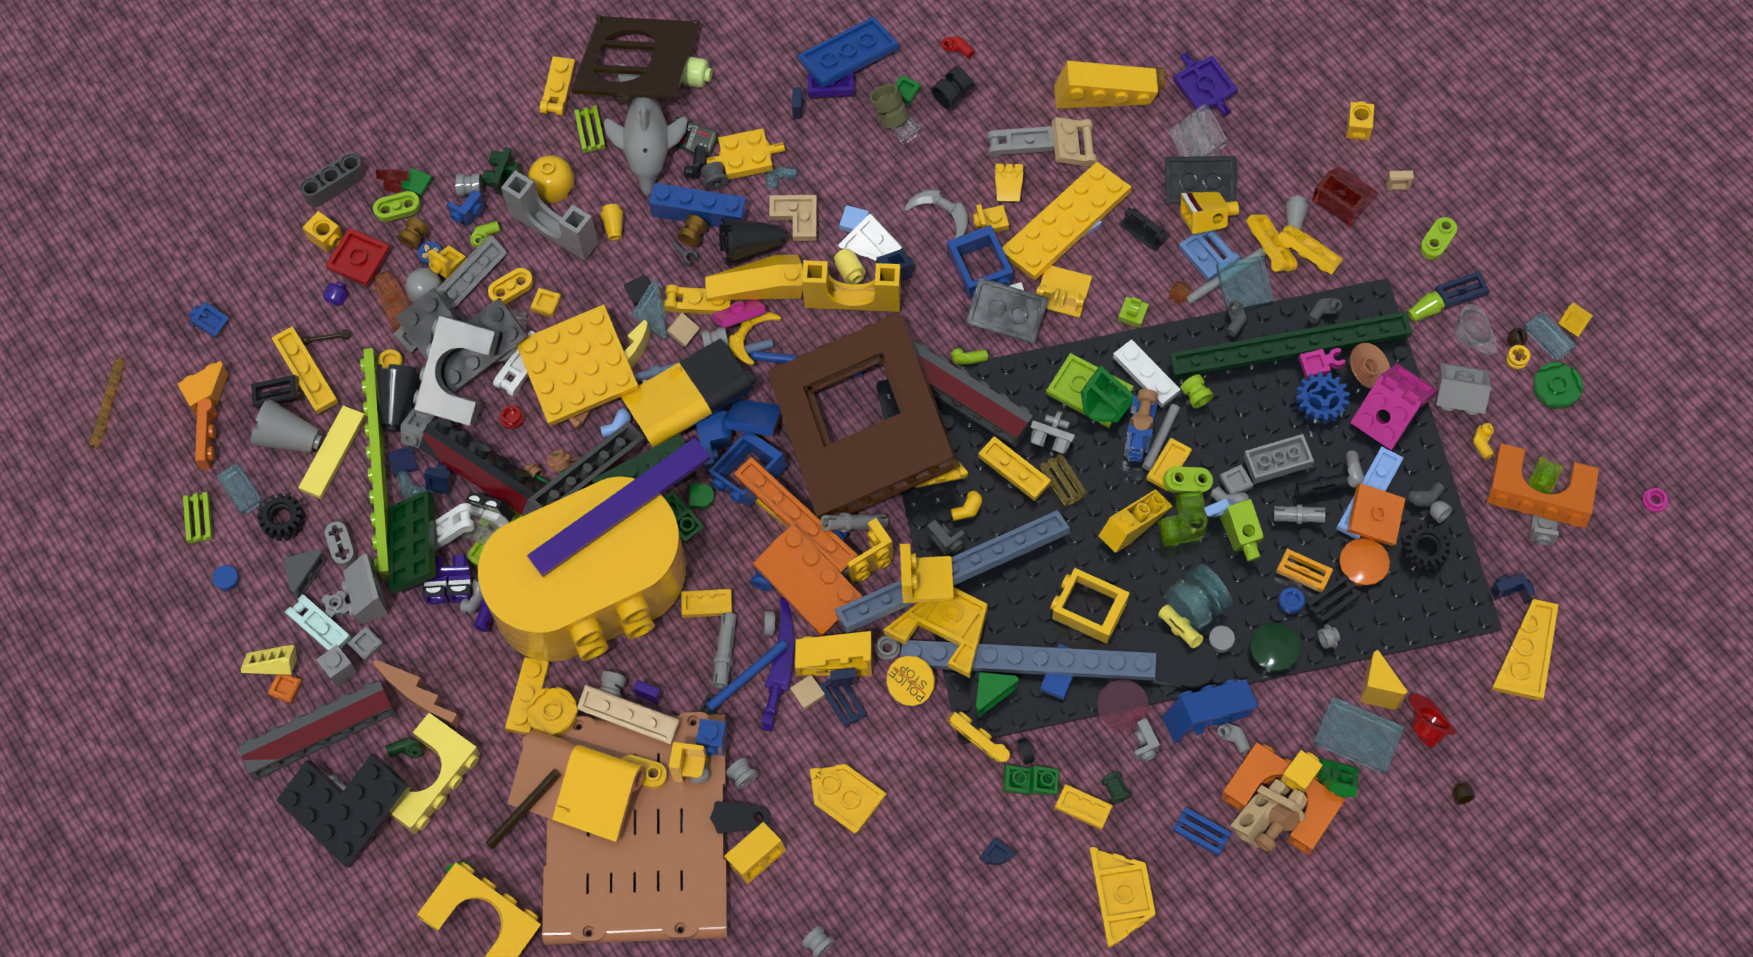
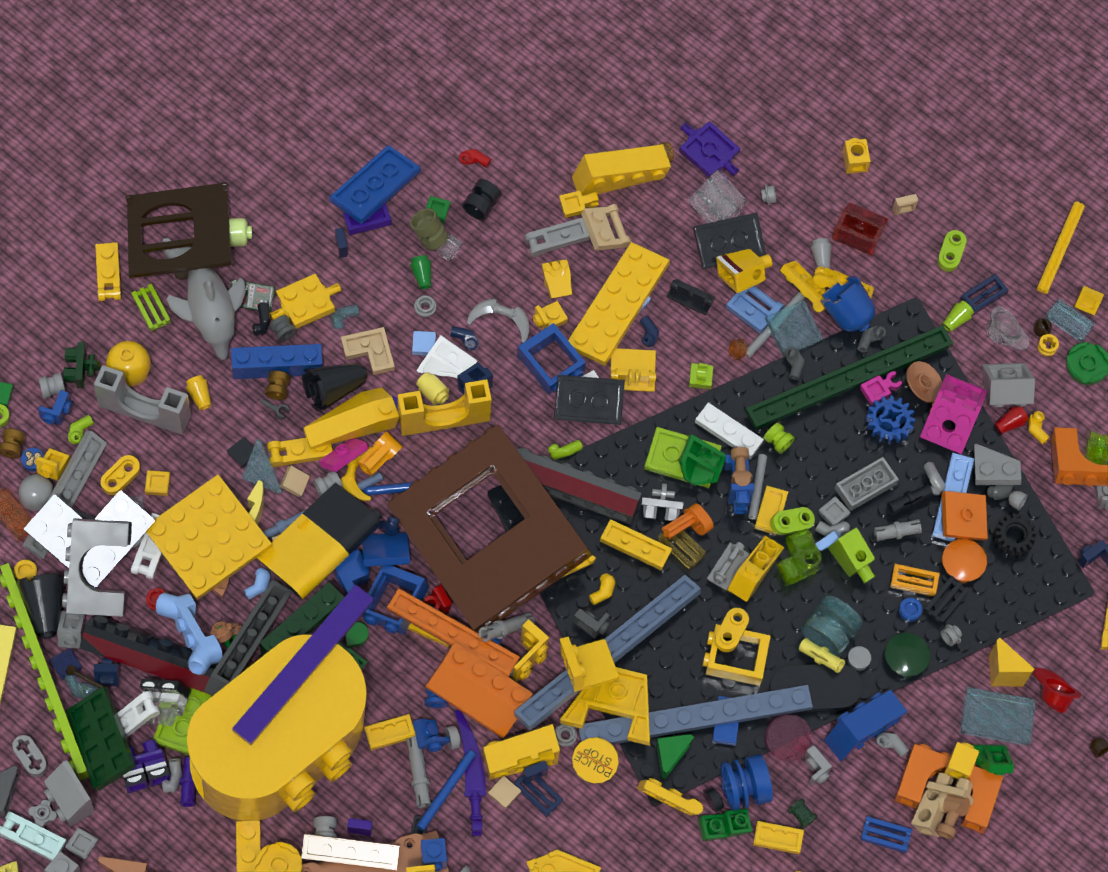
camera: 25 degrees left, 0 degrees up
none -> dark brown hinge [66,665,110,692]
none -> light blue plate [156,592,223,675]
none -> light orange piece [358,431,403,476]
none -> dark blue arm [379,516,400,536]
none -> green cone [410,255,432,290]
none -> blue bracket [413,719,450,752]
none -> light grey plate [414,296,436,317]
none -> red tile [423,585,452,615]
none -> dark blue arm [450,326,479,351]
none -> yellow plate [559,191,599,218]
none -> dark blue arm [640,316,659,347]
none -> orange piece [662,503,714,539]
none -> light grey hinge [707,542,749,590]
none -> yellow plate [715,608,749,652]
none -> blue wheel [720,754,773,811]
none -> light grey plate [761,184,777,206]
none -> blue cylinder [820,276,875,332]
none -> light grey wing [974,444,1021,485]
none -> red cone [994,405,1029,435]
none -> yellow axle [1037,201,1085,294]

